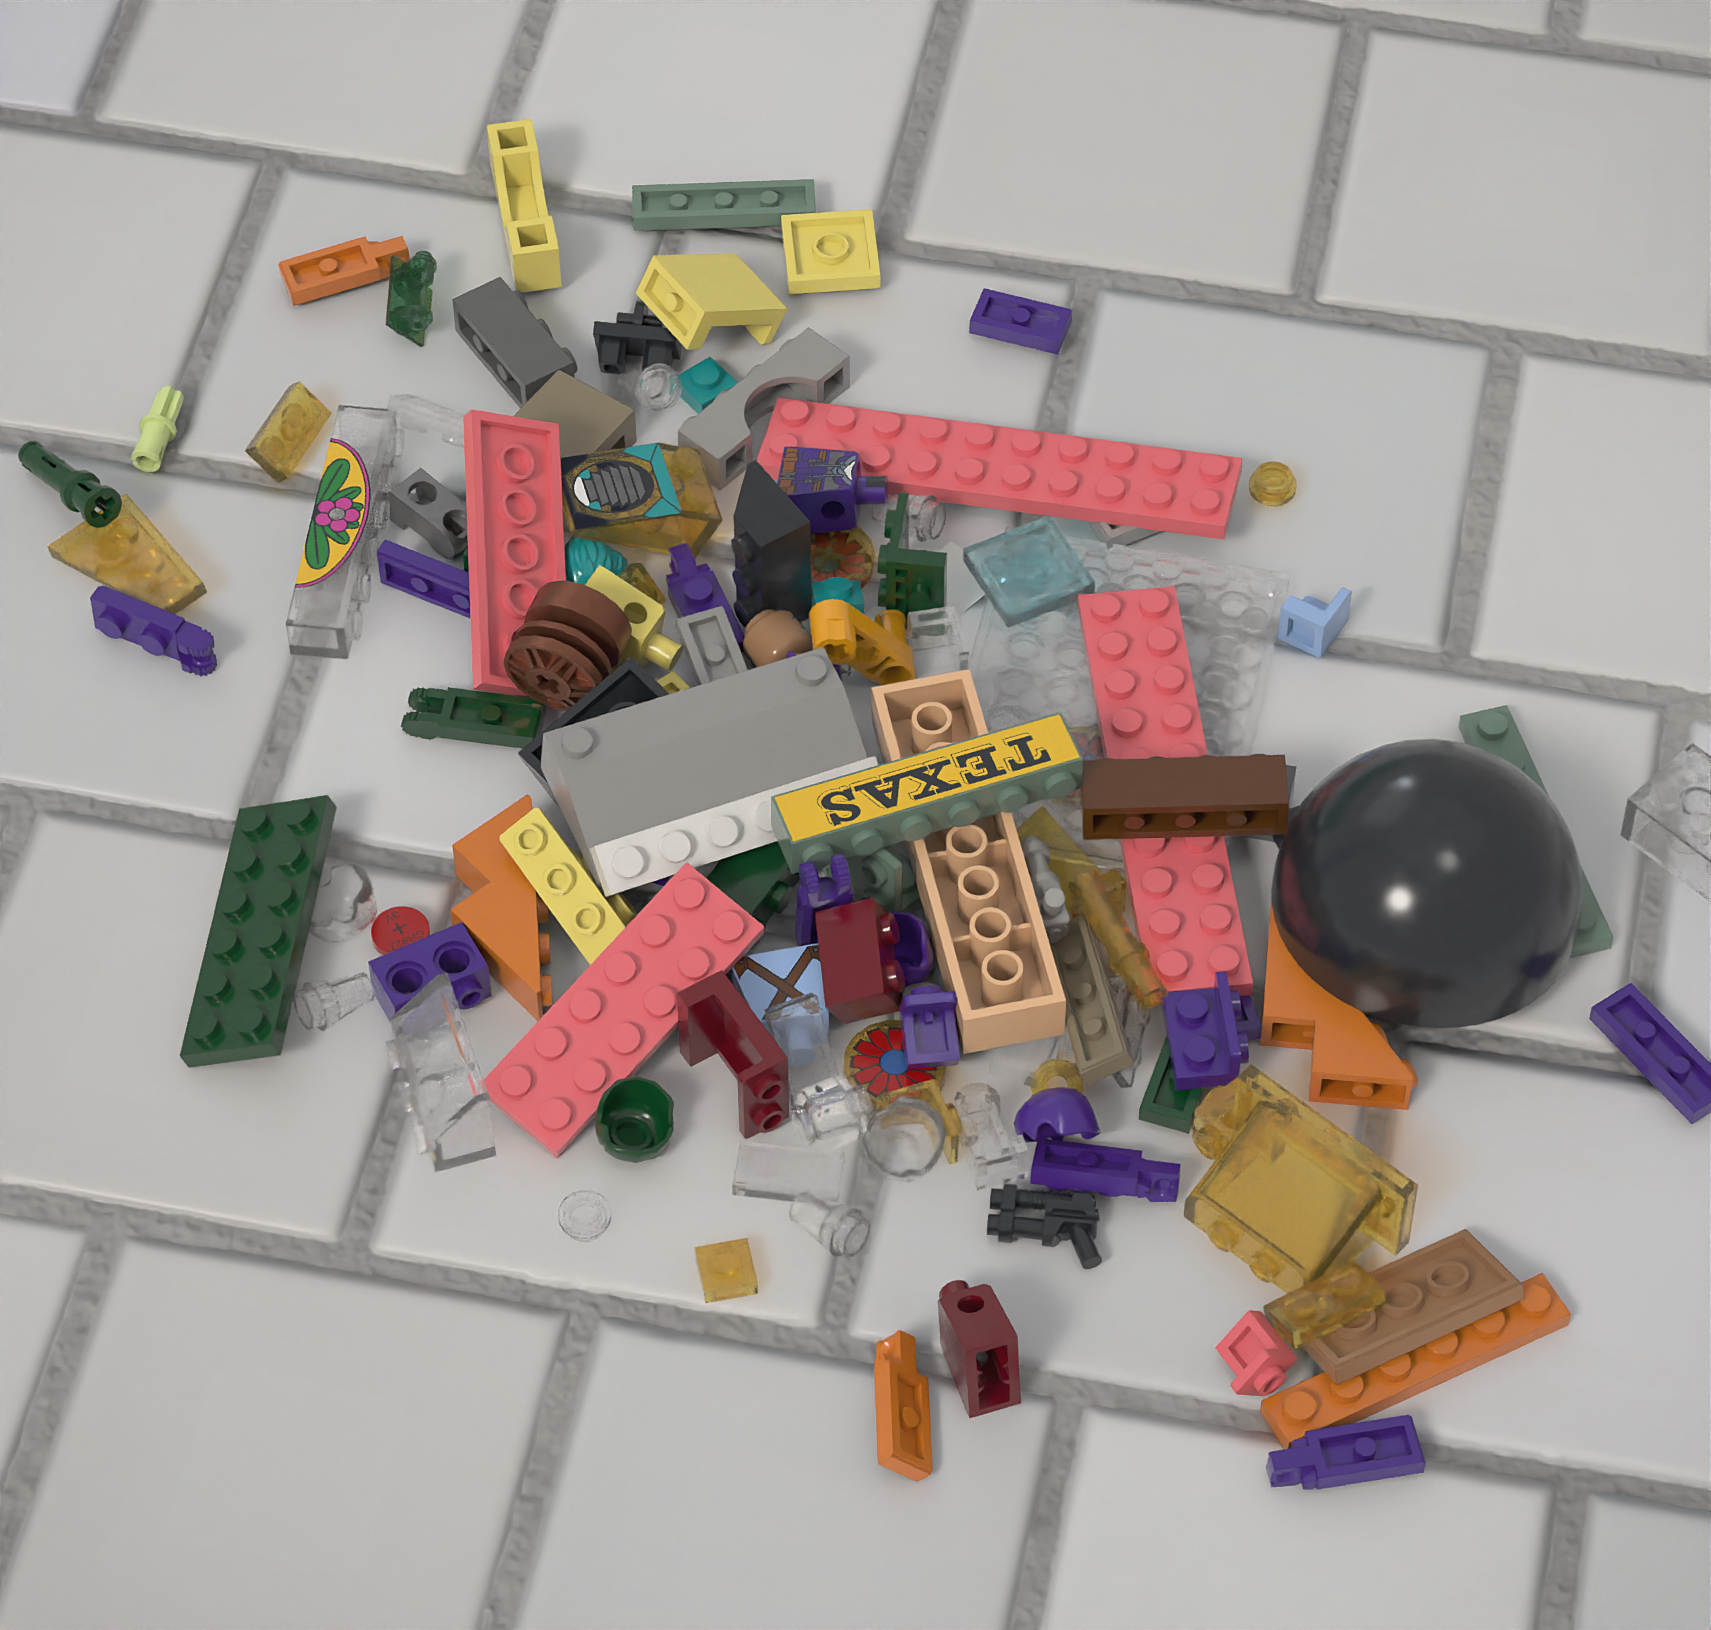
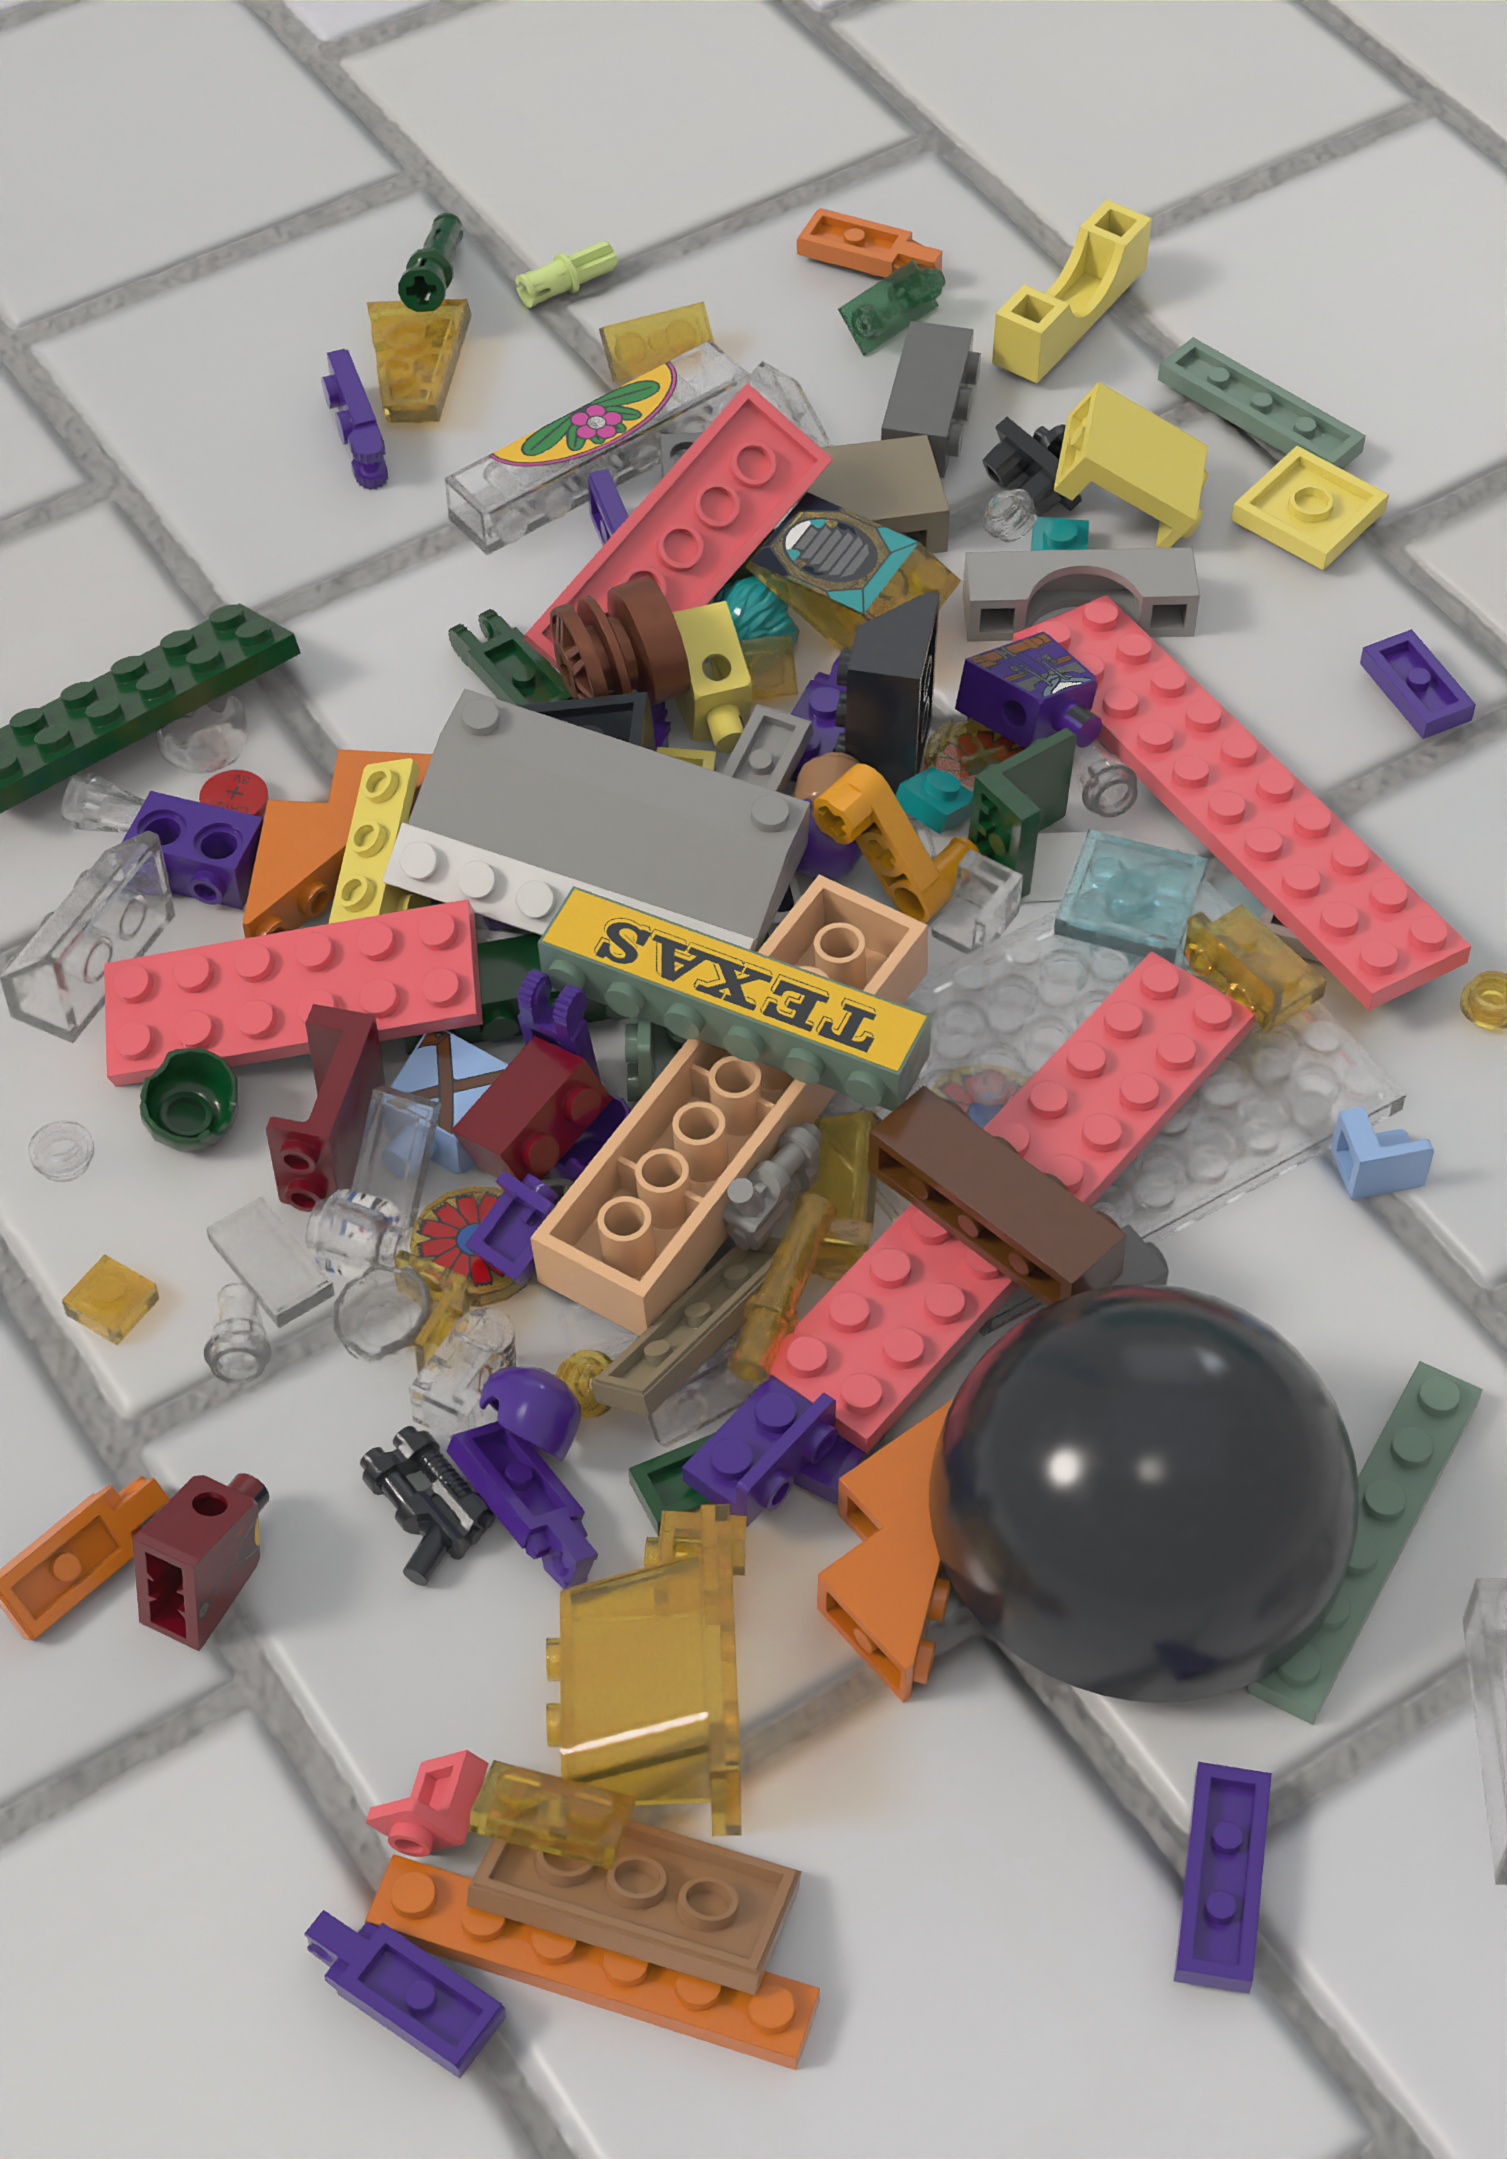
camera: 45 degrees right, 0 degrees up
none -> clear yellow bracket [1183,904,1327,1033]

